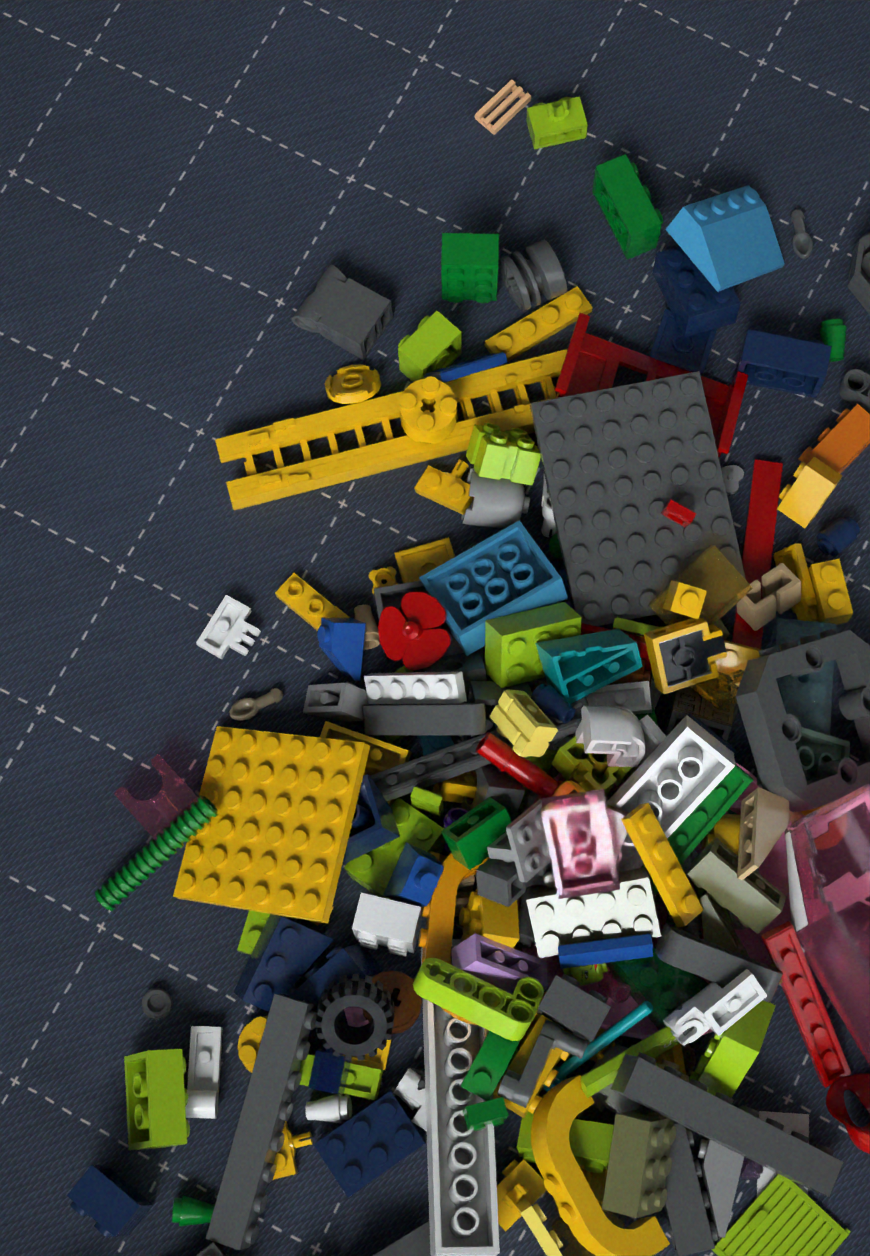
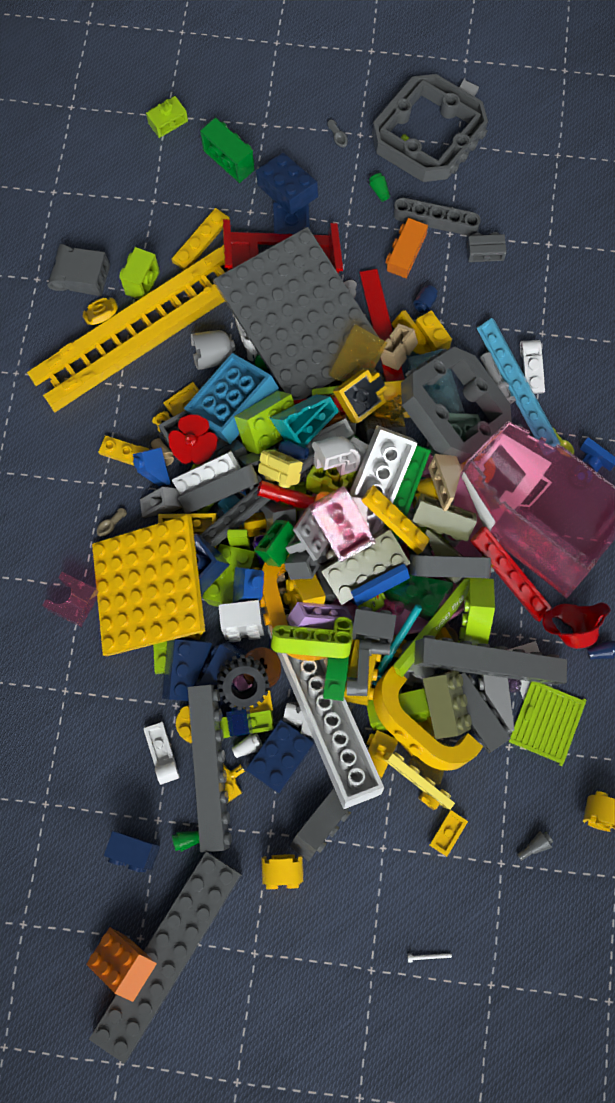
camera: 20 degrees left, 0 degrees up
green piece [94,795,218,911] -> none
lime brick [124,1049,190,1150] -> none
dark grey tile [142,988,173,1020] -> none
white hinge [196,595,261,659] -> none
yellow brick [399,376,457,444] -> none
yellow plate [414,460,474,515] -> none
blue tile [424,352,508,383] -> none
green brick [441,233,499,303] -> none
green piece [463,1097,508,1131] -> none
lime brick [466,423,541,486] -> none
light nougat tile [475,79,531,135] -> none
dark grey wheel [499,239,567,312] -> none
red tile [661,499,696,527] -> none
yellow brick [663,580,707,619] -> none
white plate [663,969,767,1046] -> none
dark azure slope [666,185,785,292] -> none
dark blue brick [736,329,832,398] -> none
yellow brick [777,457,843,528] -> none

